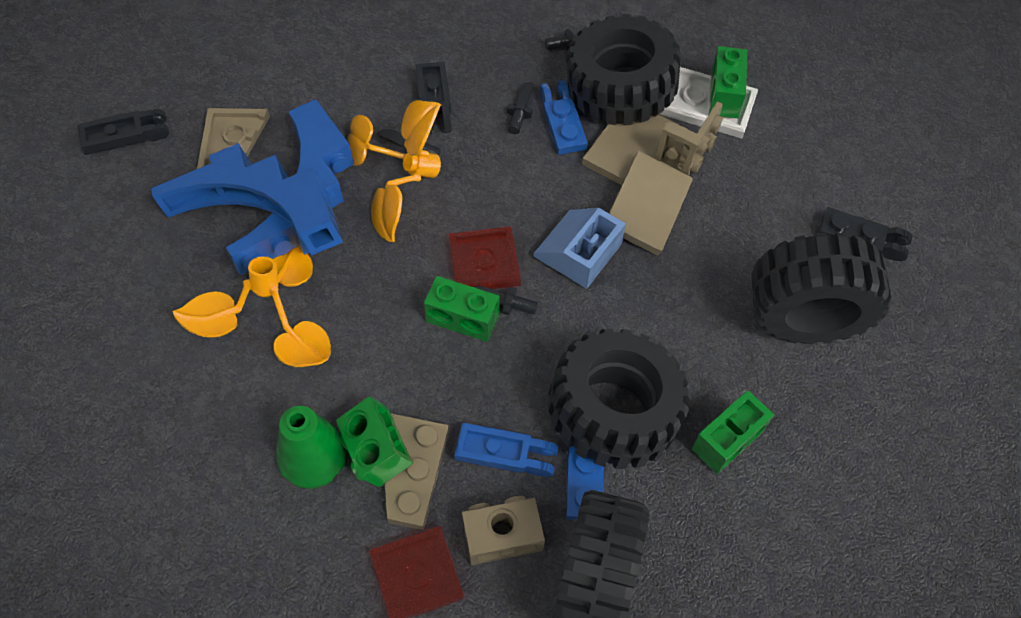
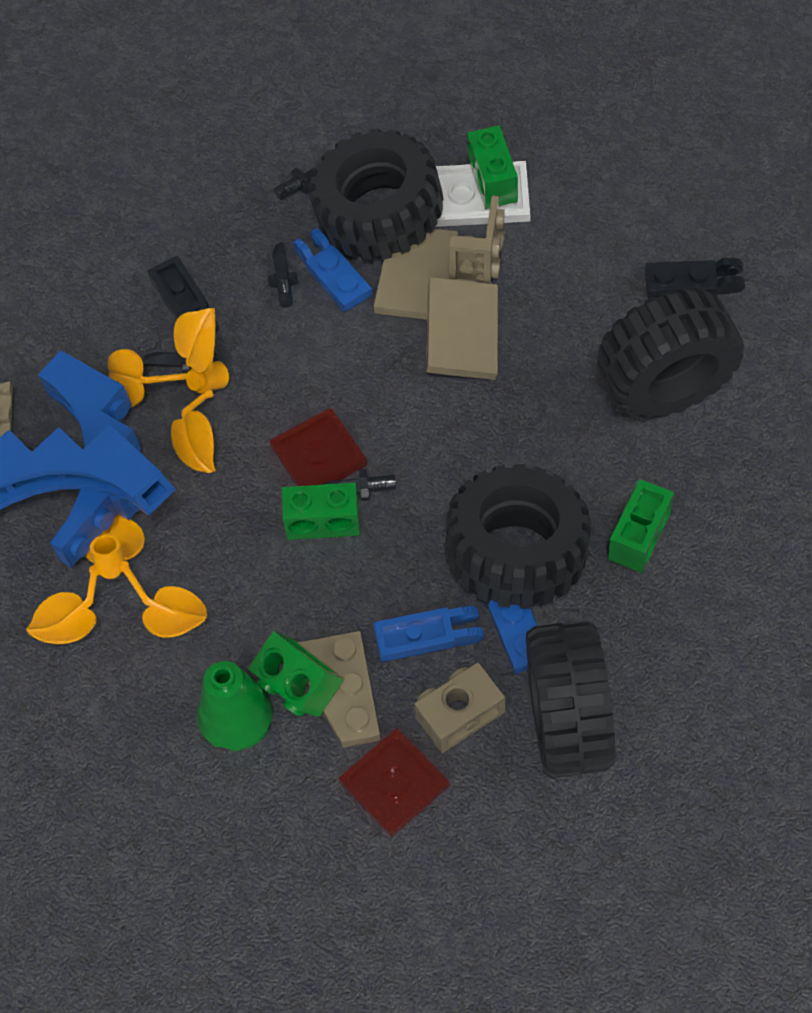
camera: 15 degrees left, 0 degrees up
medium blue slope [534,208,626,289] -> none

